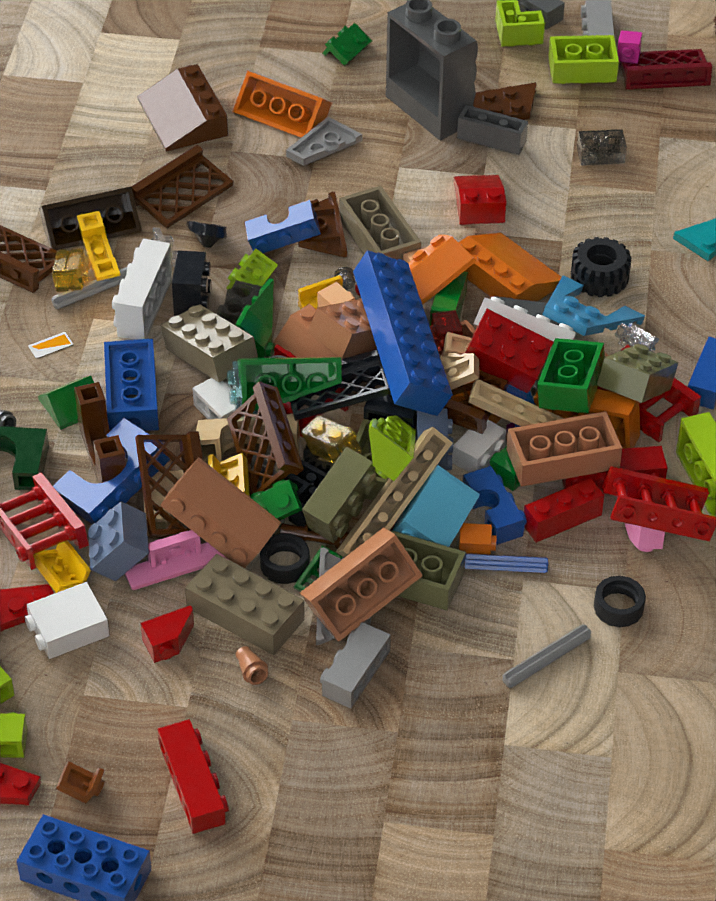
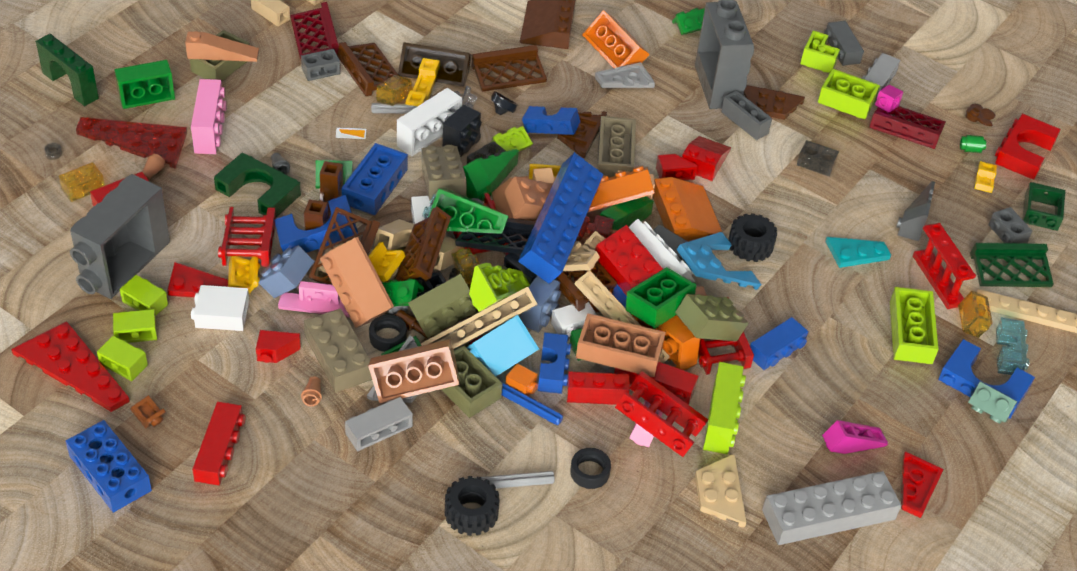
camera: 25 degrees right, 0 degrees up
clear hips [615,323,660,352] -> none
none -> black tyre [444,476,500,536]
none -> red slope [656,154,697,181]

